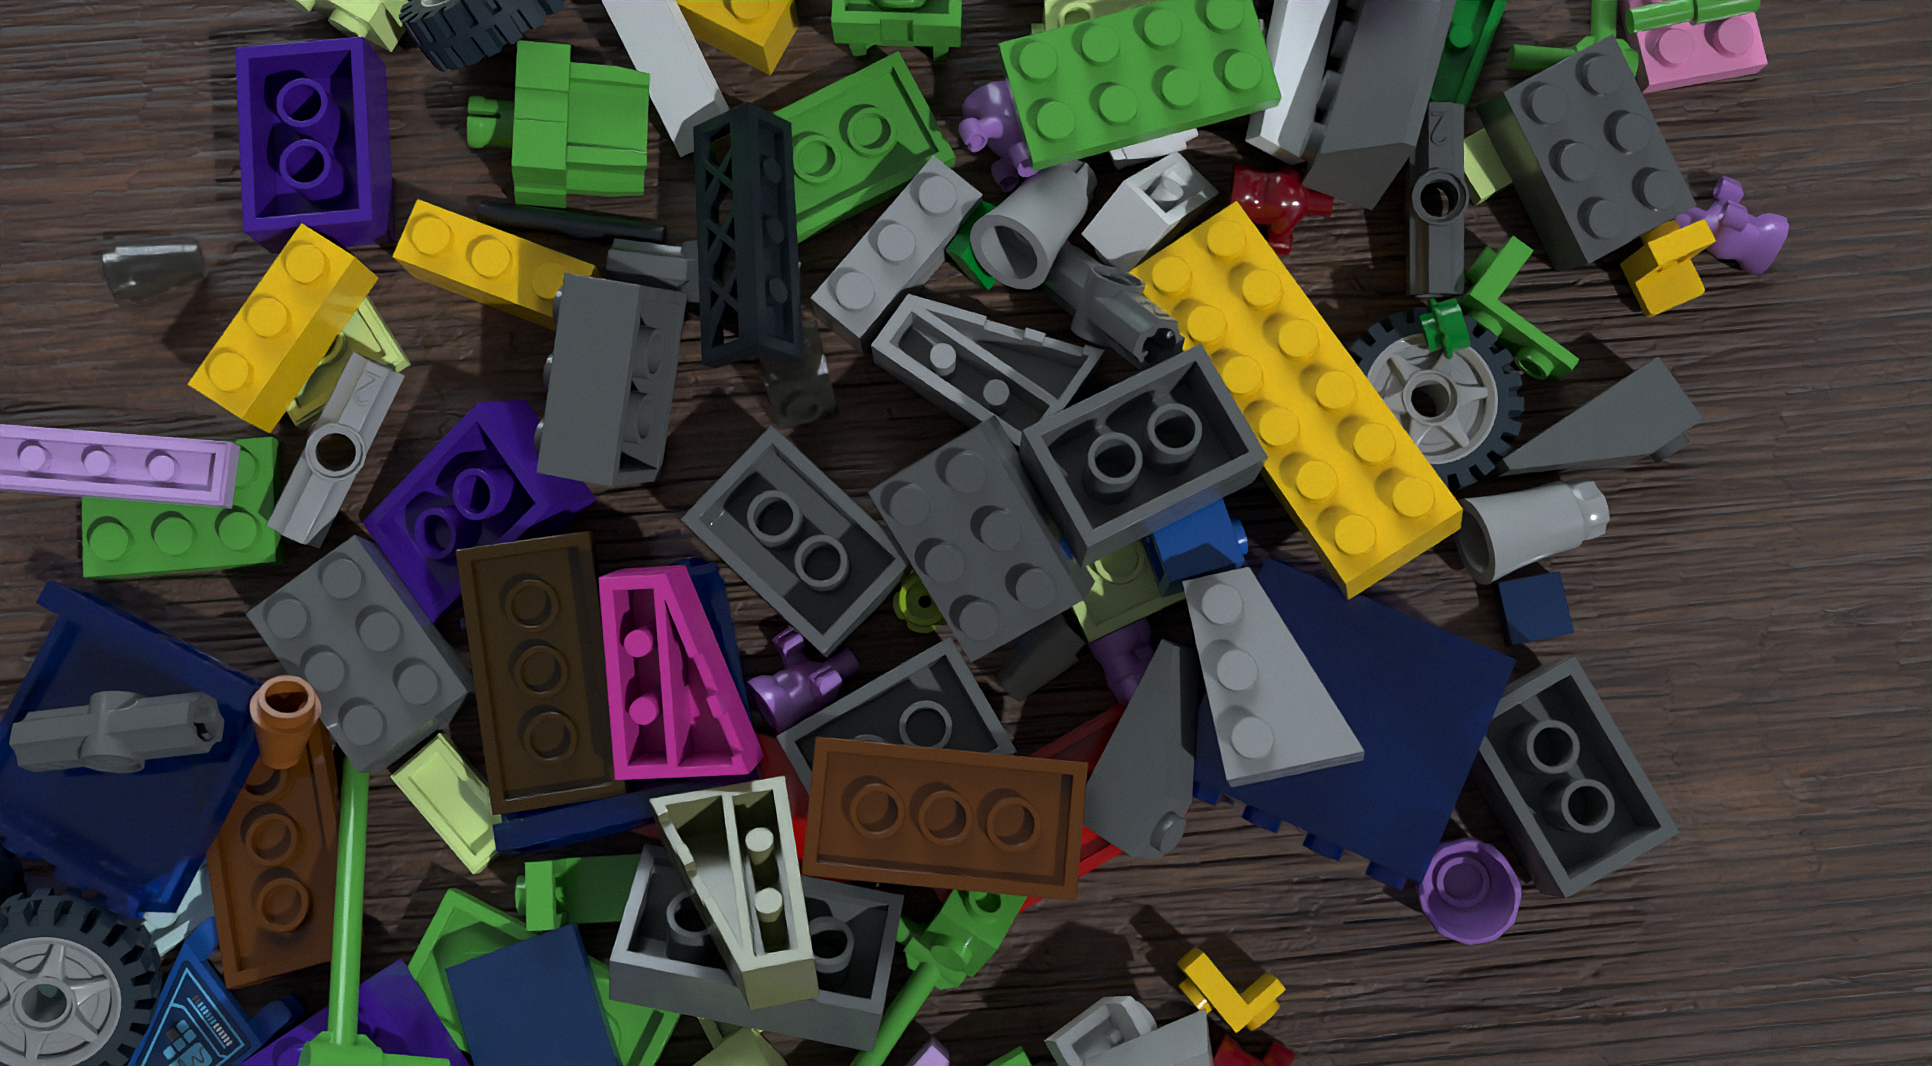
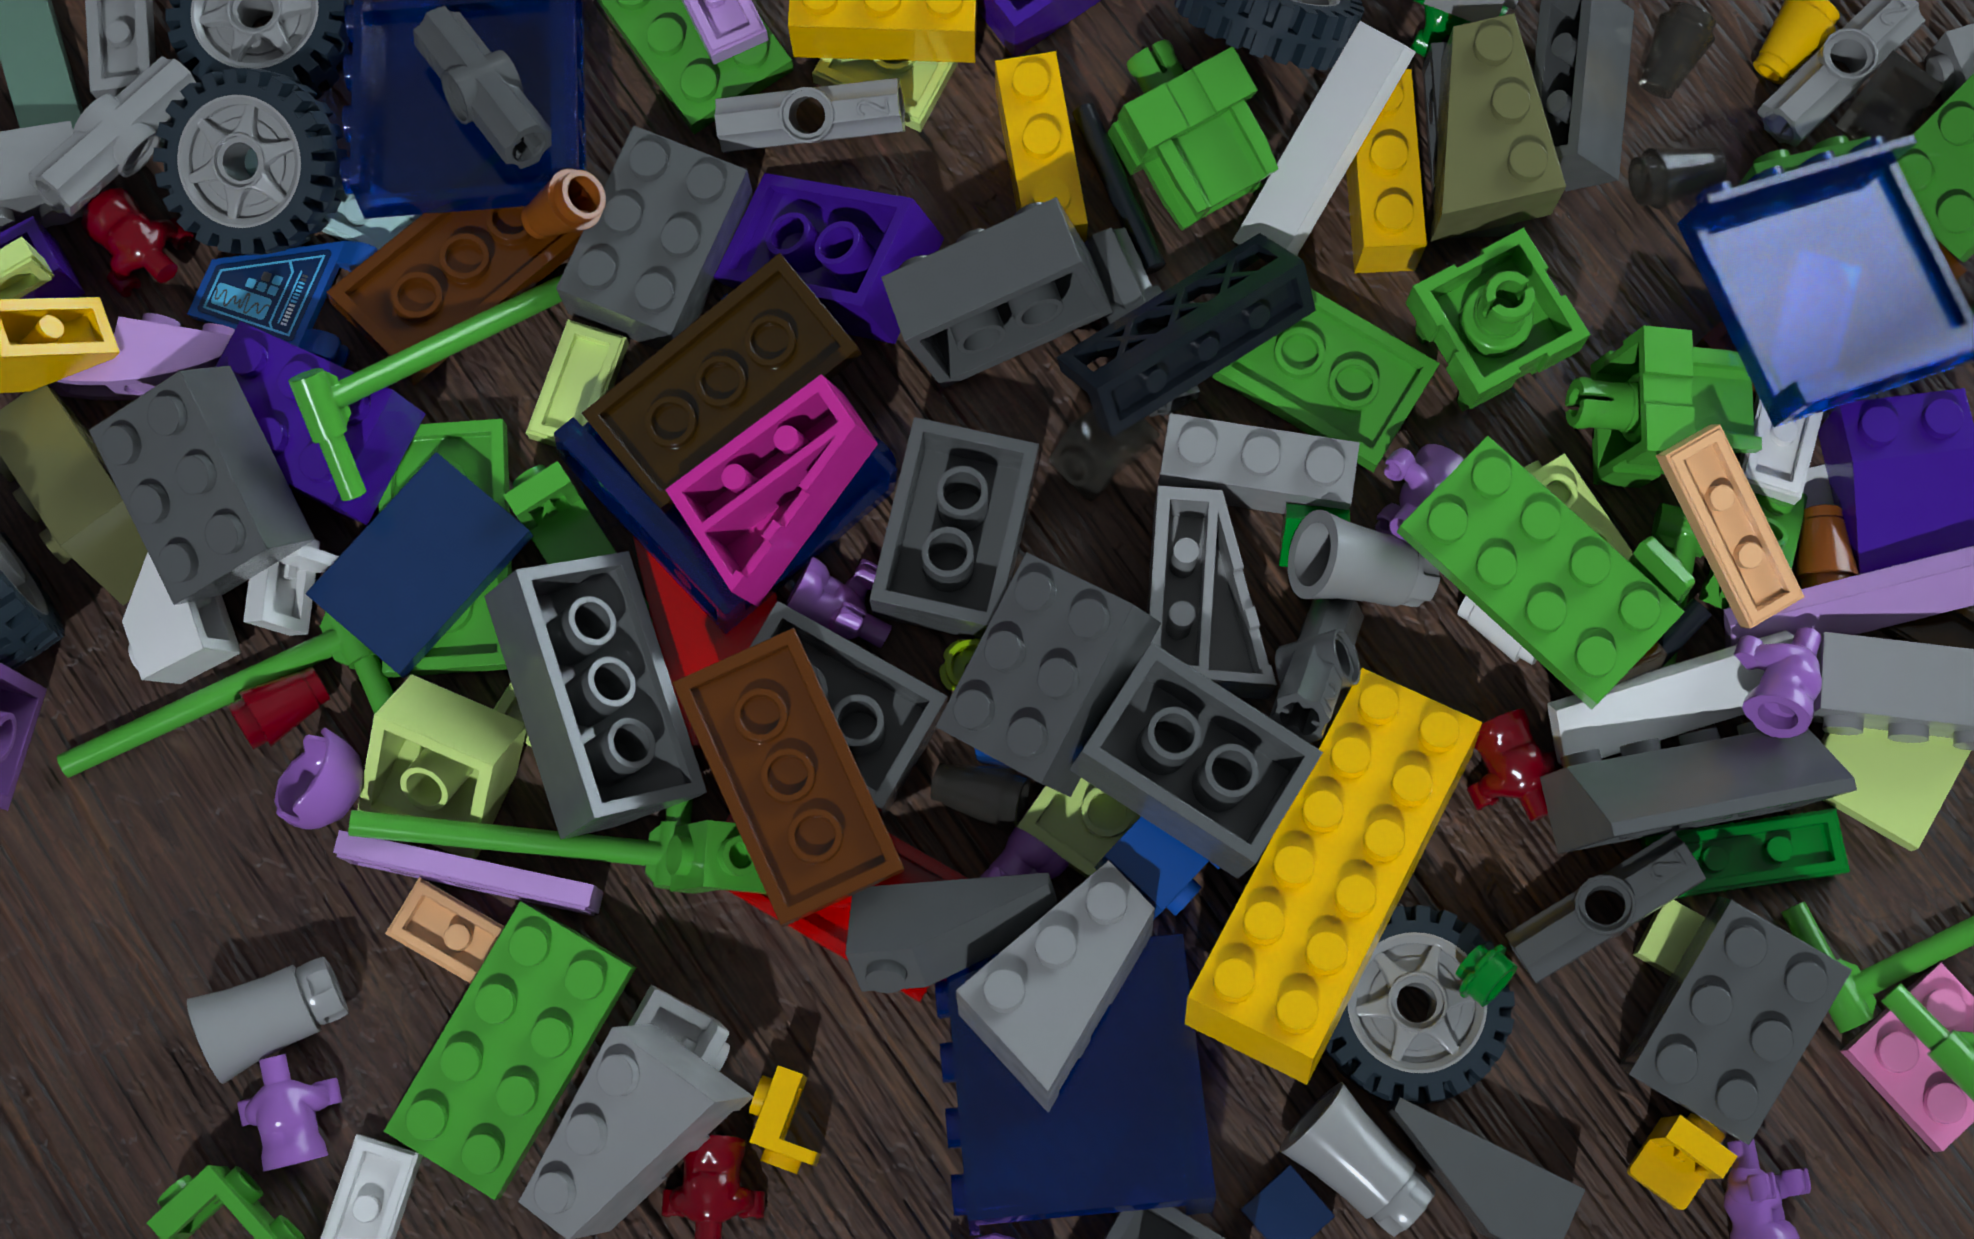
camera: 65 degrees right, 5 degrees down
olive wedge [649,776,820,1010] -> none
white slope [1082,152,1220,273] -> none
bright green bracket [1458,236,1579,382] -> none

